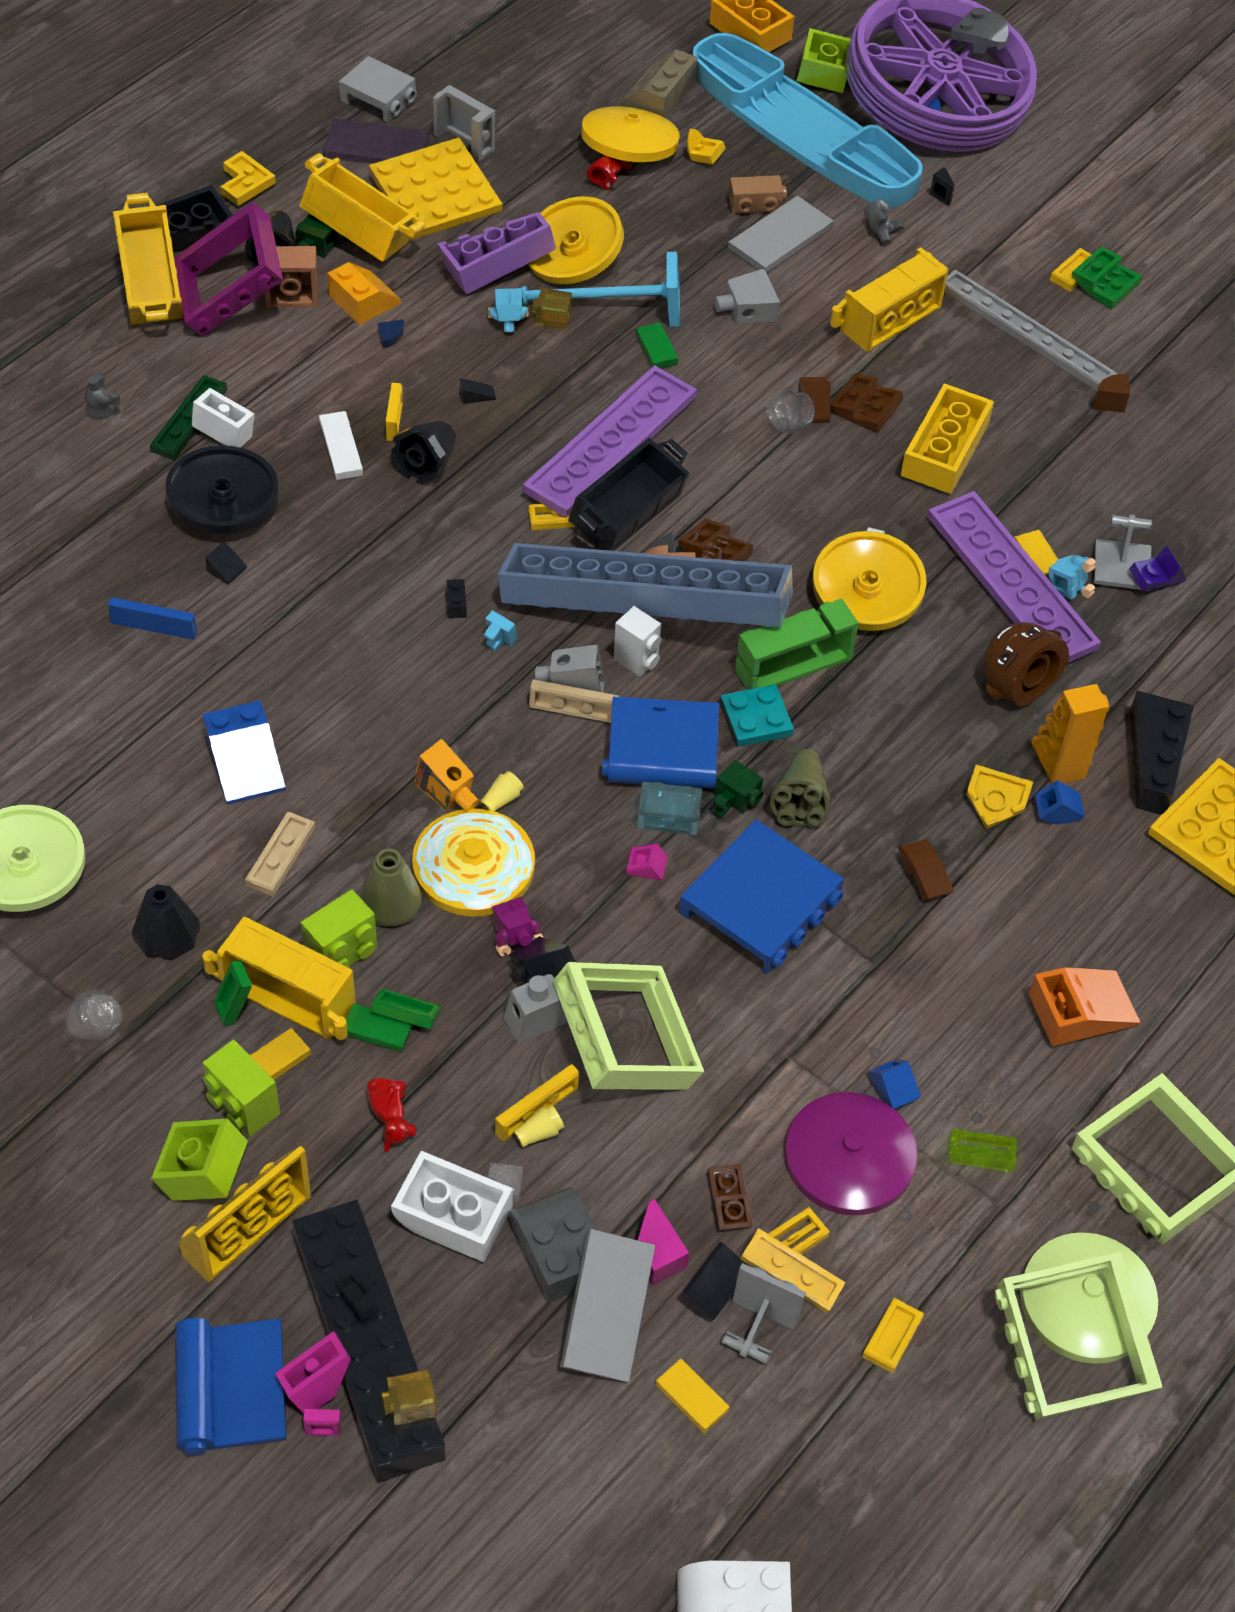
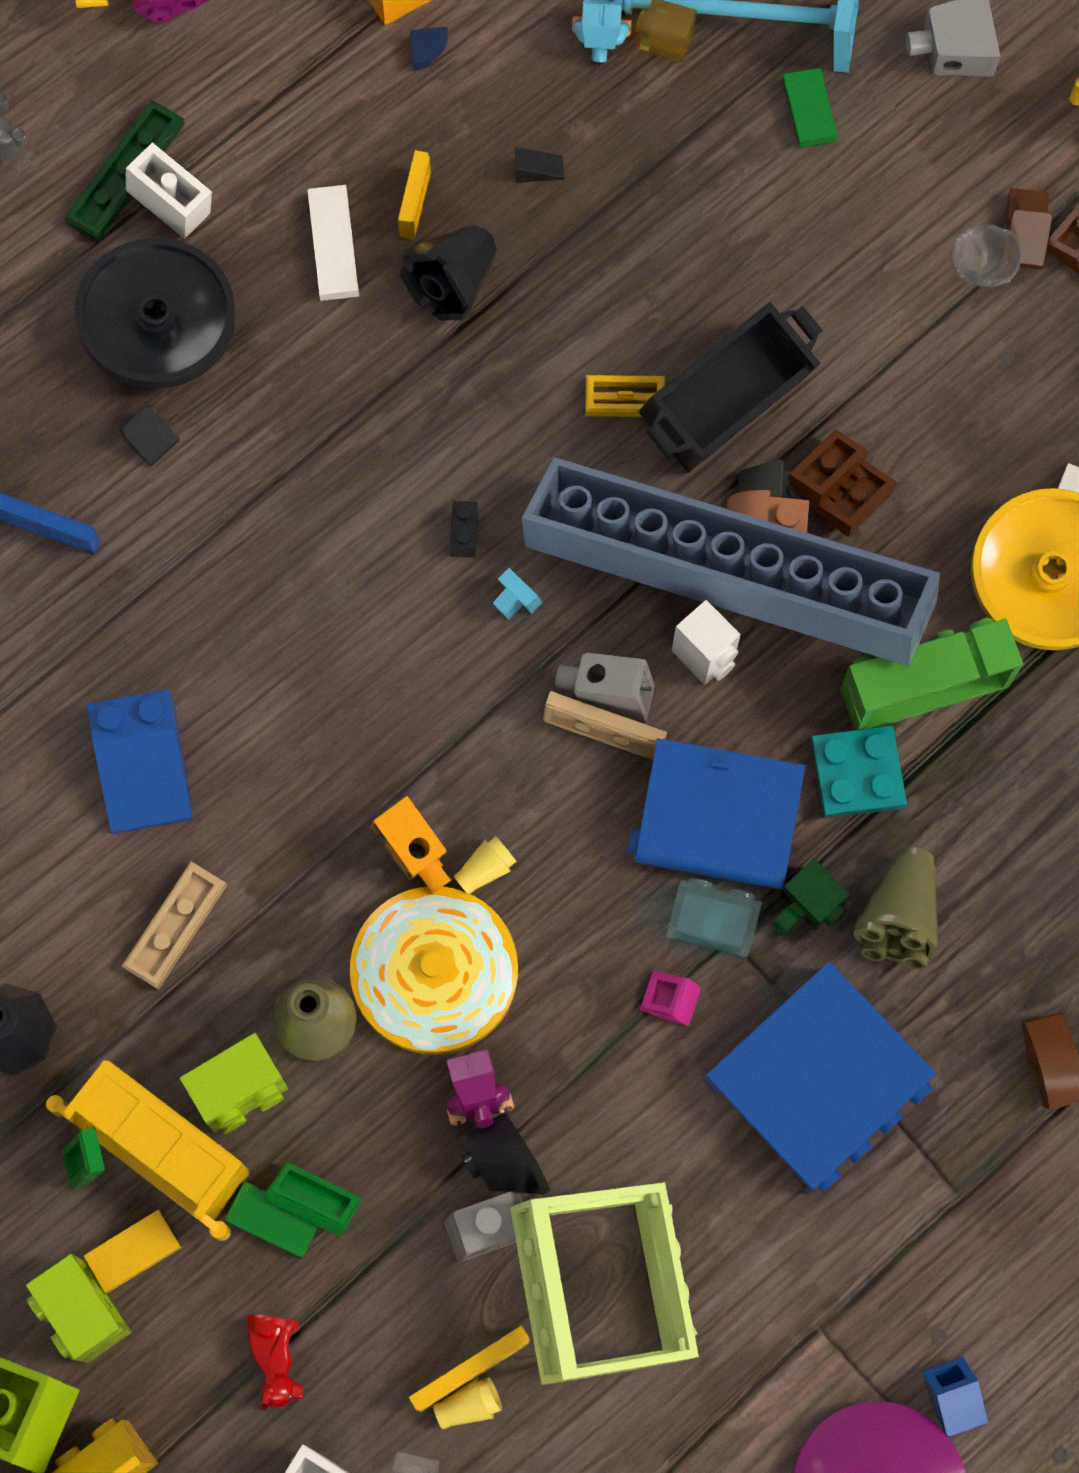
camera: 10 degrees right, 20 degrees up
medium lavender plate [523,365,697,518] -> none

